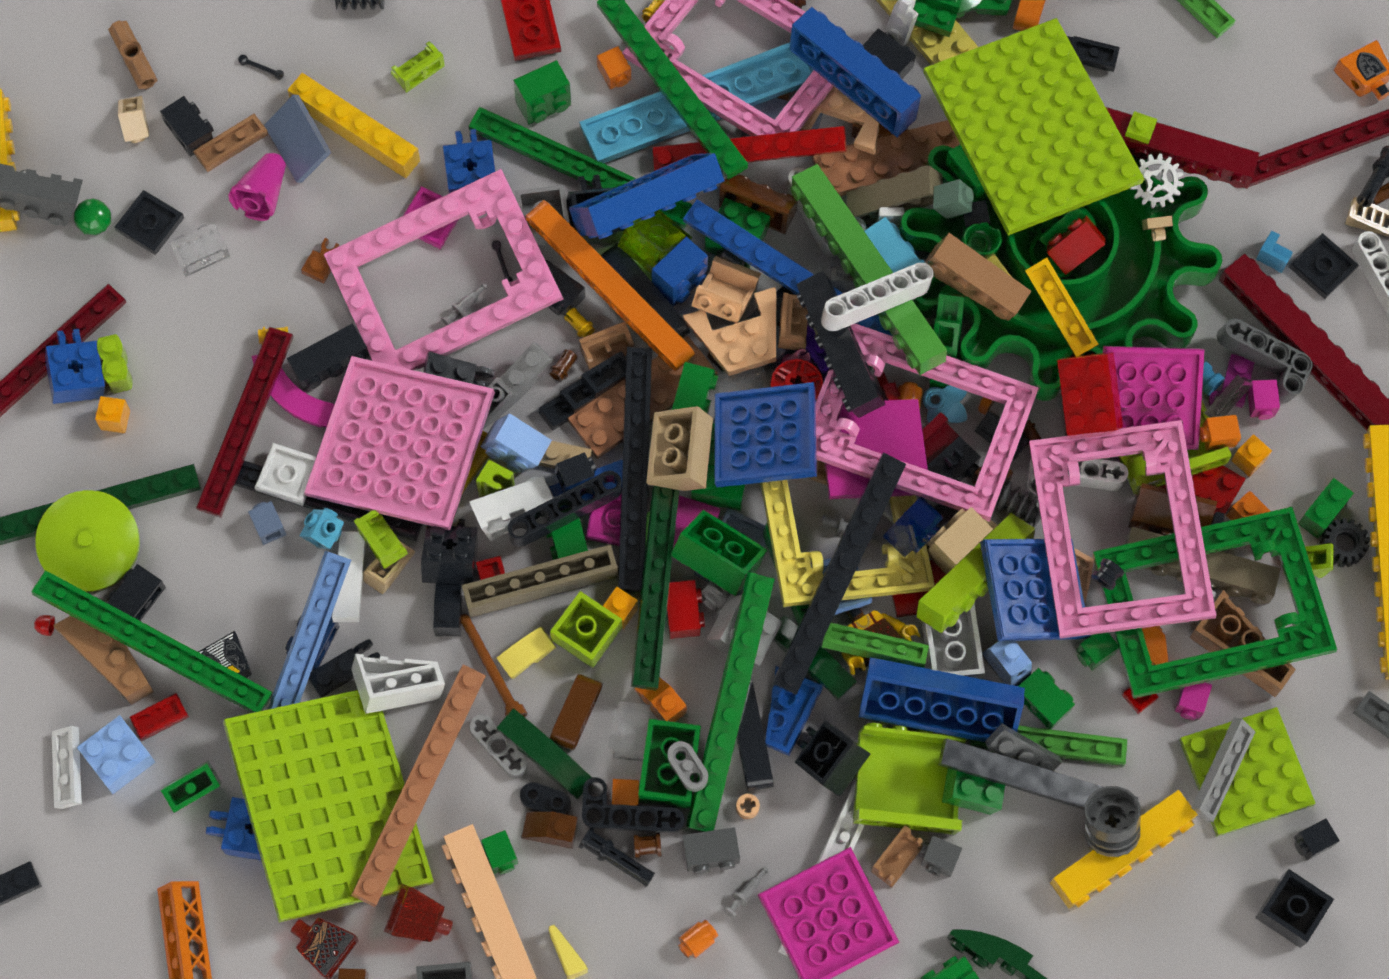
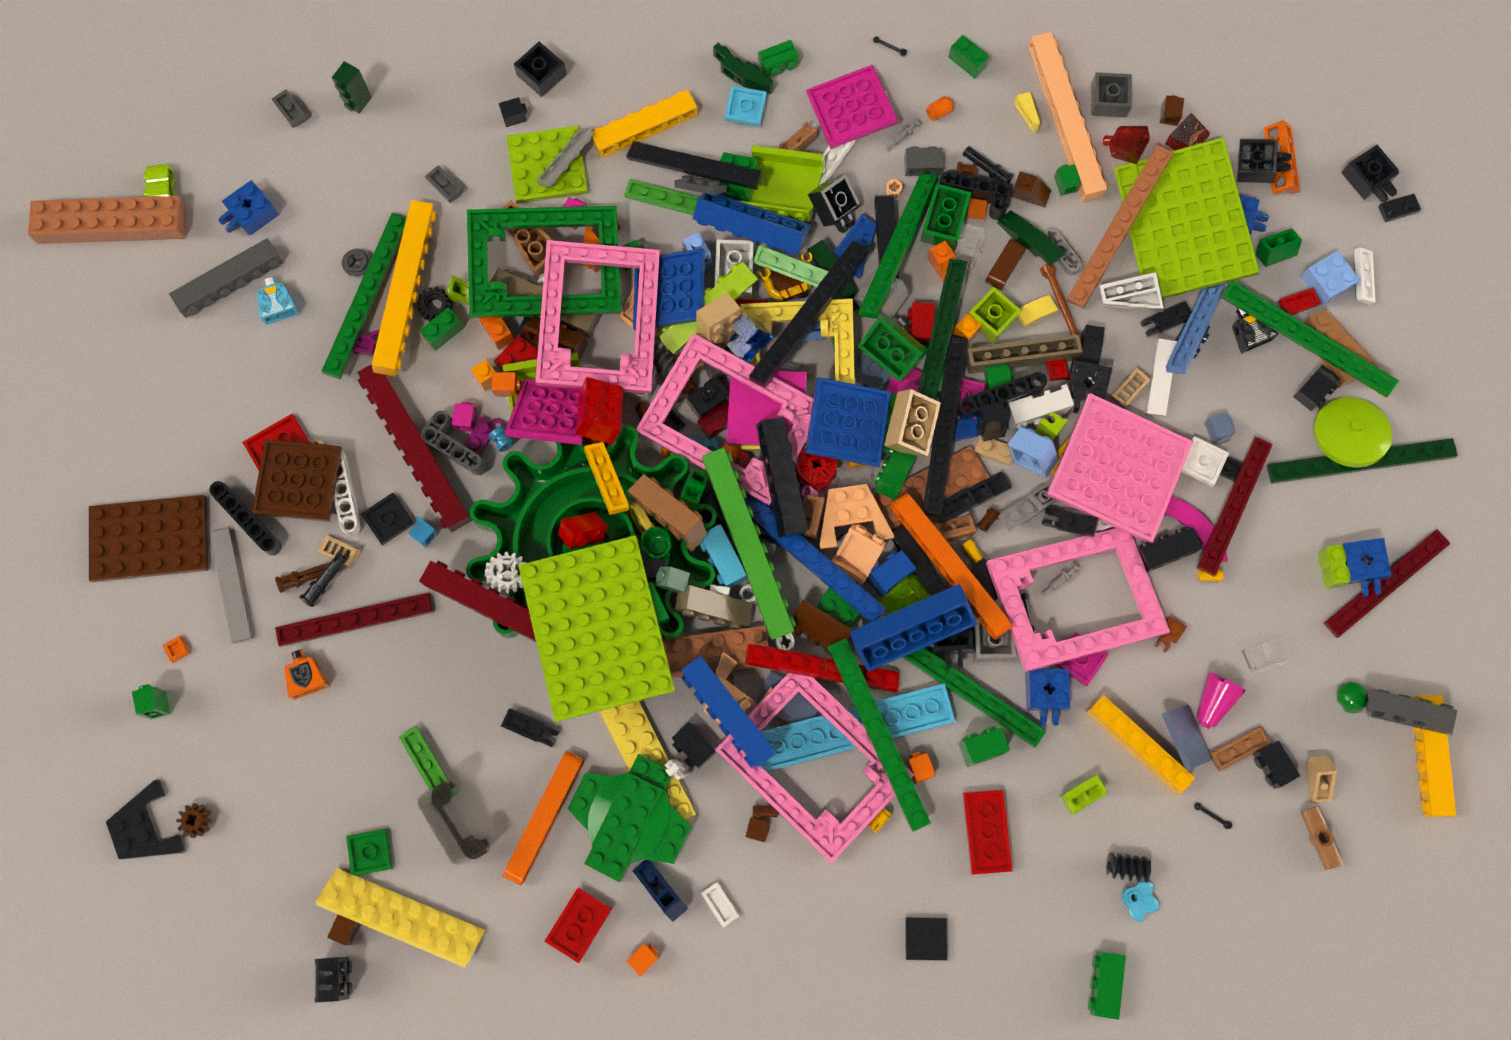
camera: 170 degrees left, 5 degrees up
light orange brick [95,396,130,433] -> none
black plate [114,190,184,255] -> none
medium azure brick [300,508,344,549] -> none
lime hinge [354,510,408,569] -> none
black plate [520,782,571,815] -> none
light grey plate [668,741,708,792] -> none
white beam [821,263,933,331] -> none
dark grey brick [919,836,962,877] -> none
green brick [1018,667,1075,730] -> none
dark grey wheel [1085,786,1141,857] -> none
black wheel [1091,558,1125,590] -> none
lime plate [1125,111,1157,144] -> none
tan tile [1142,216,1173,241] -> none
clear smoke tile [1204,374,1253,418] -> none
none -> medium azure plate [725,86,767,127]
none -> black hinge [1237,139,1292,183]
none -> black hinge [1341,144,1399,202]

